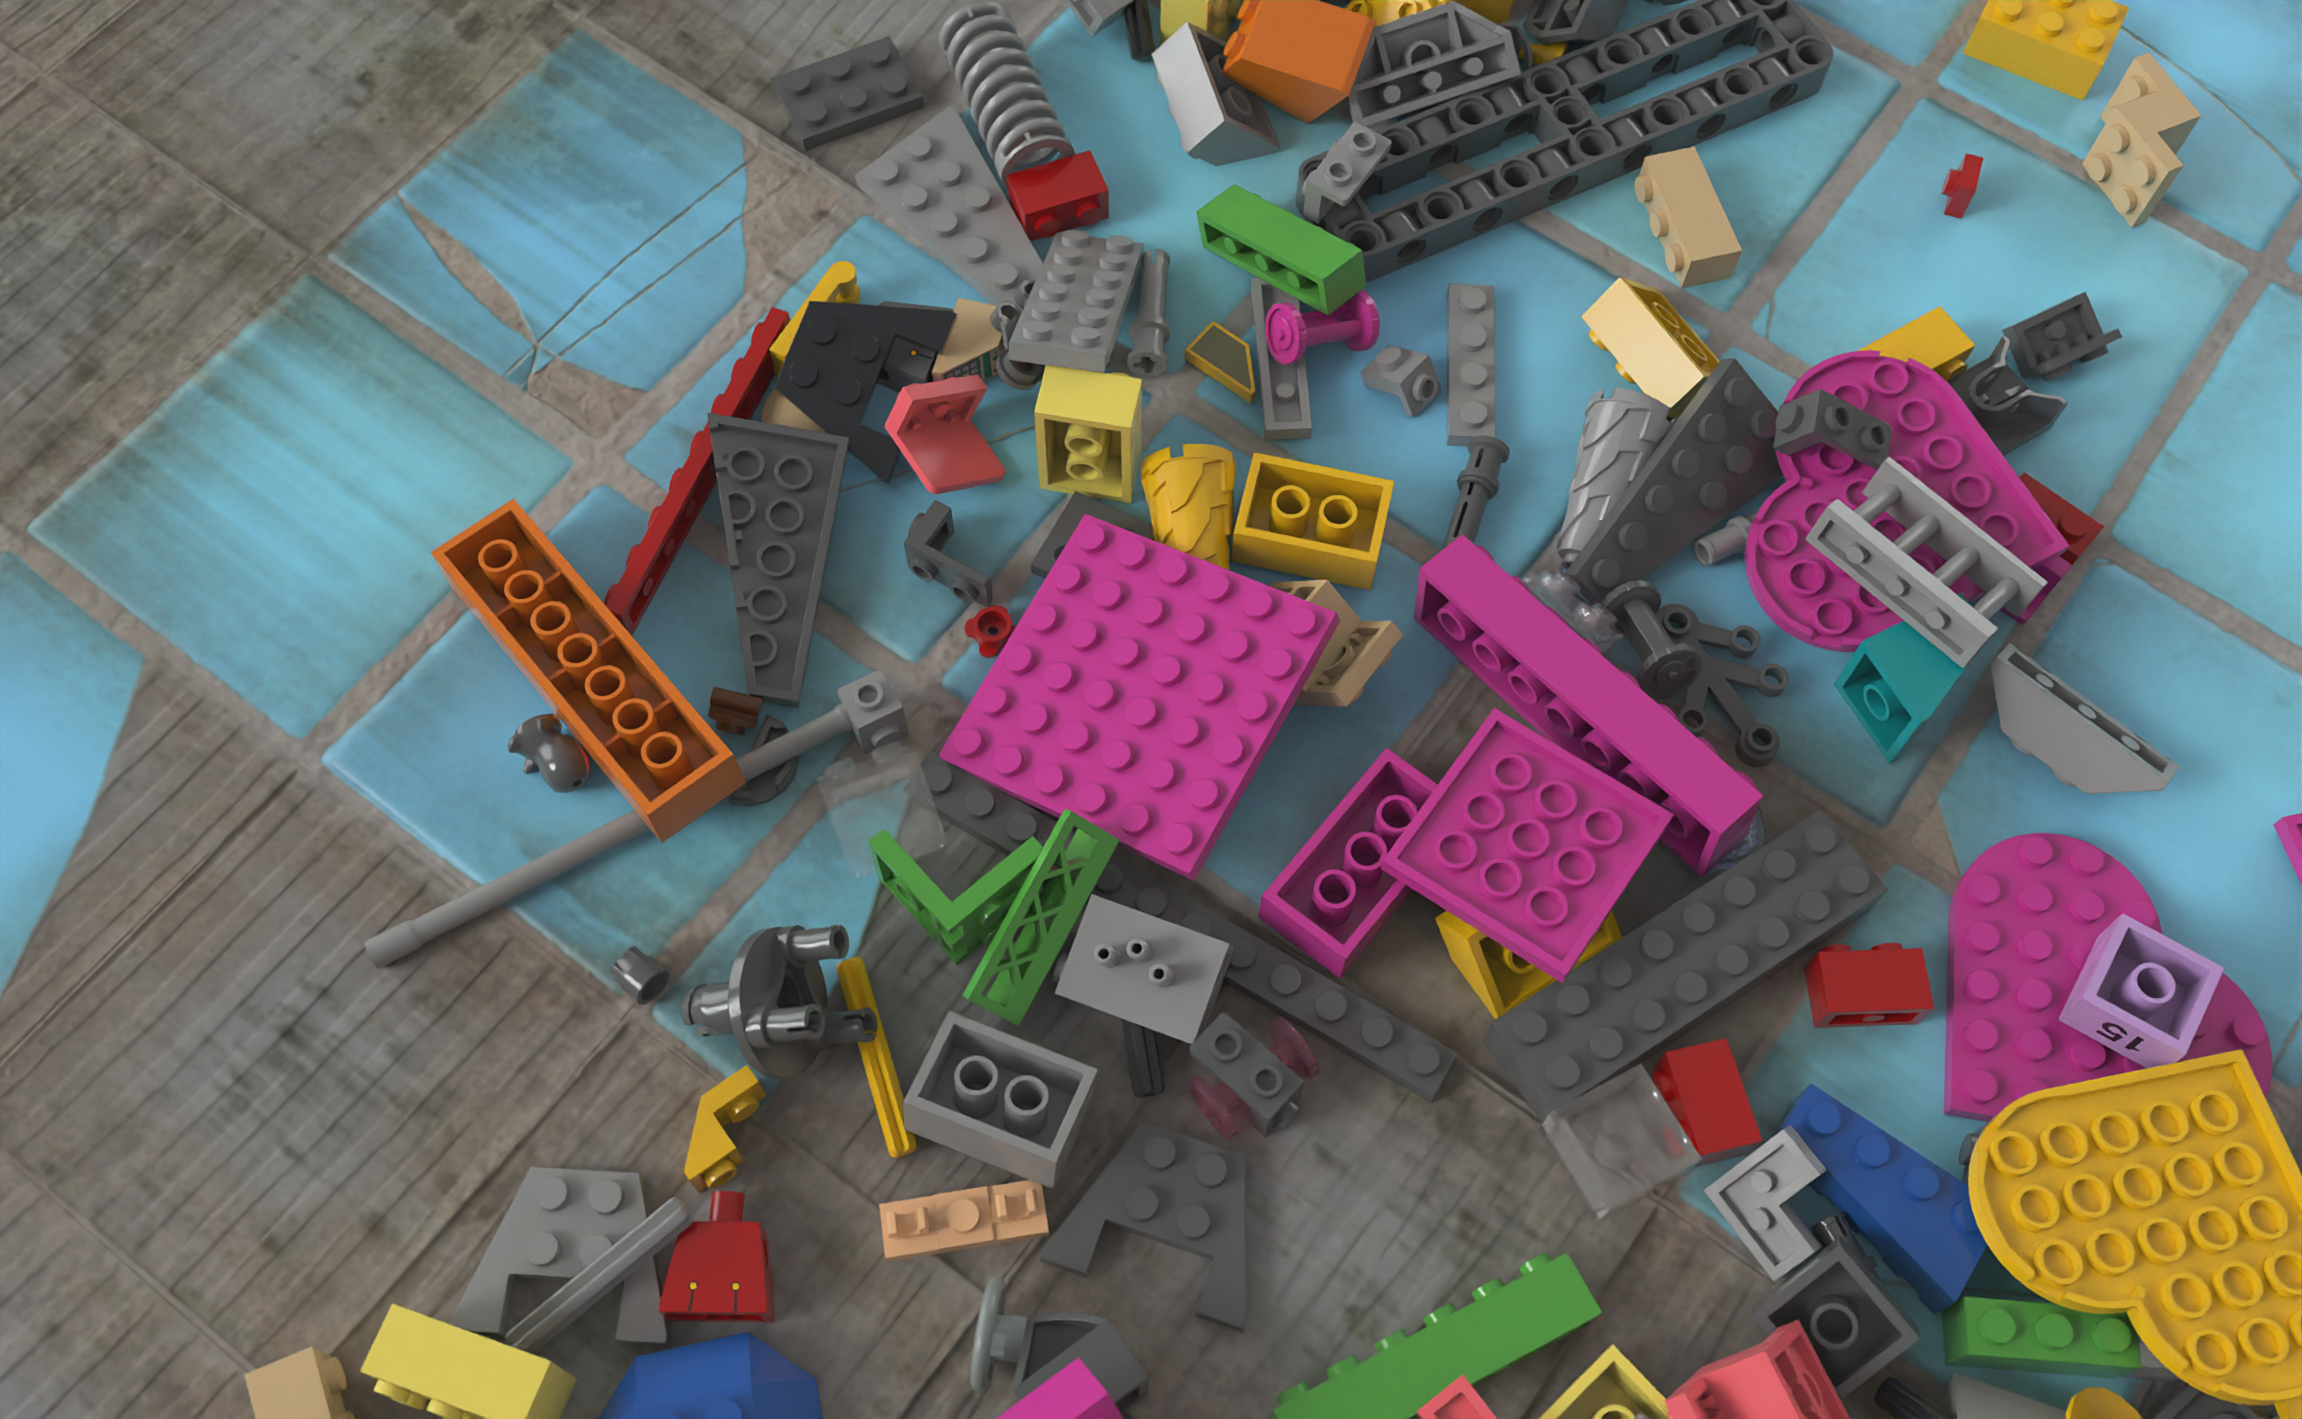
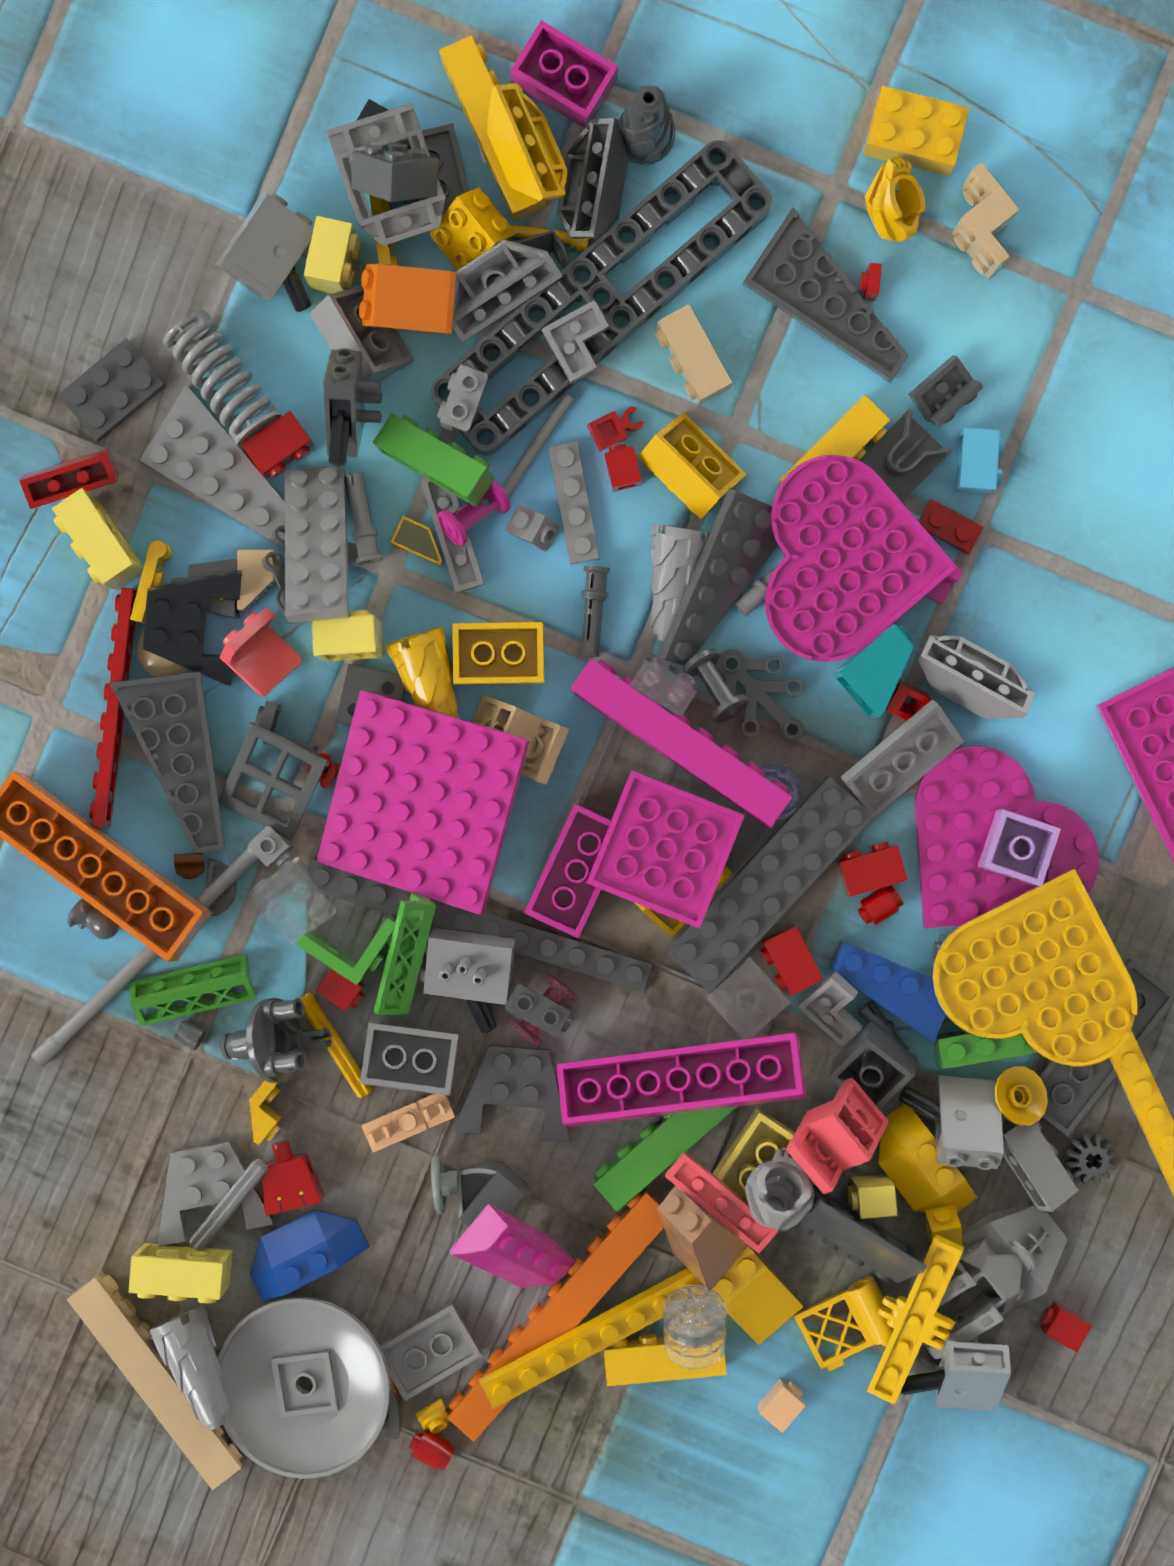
camera: 15 degrees left, 25 degrees up
dark grey bracket [1773,389,1892,470] -> none
light grey fence [1805,457,2048,668] -> none
none -> red brick [19,448,119,509]
none -> light yellow brick [52,488,143,590]
none -> bright green fence [130,954,256,1027]
none -> dark grey window [219,722,330,840]
none -> red brick [316,968,366,1012]
none -> dark grey piece [323,348,382,467]
none -> light grey bar [502,393,575,498]
none -> light grey plate [542,300,609,384]
none -> dark pink brick [557,1033,807,1127]
none -> red plate [587,407,644,452]
none -> red brick [604,444,642,492]
none -> dark grey wing [743,207,909,383]
none -> light grey plate [840,699,964,817]
none -> red brick [857,885,904,927]
none -> yellow helmet [864,156,925,242]
none -> red brick [885,679,932,720]
none -> medium azure brick [955,427,1004,494]

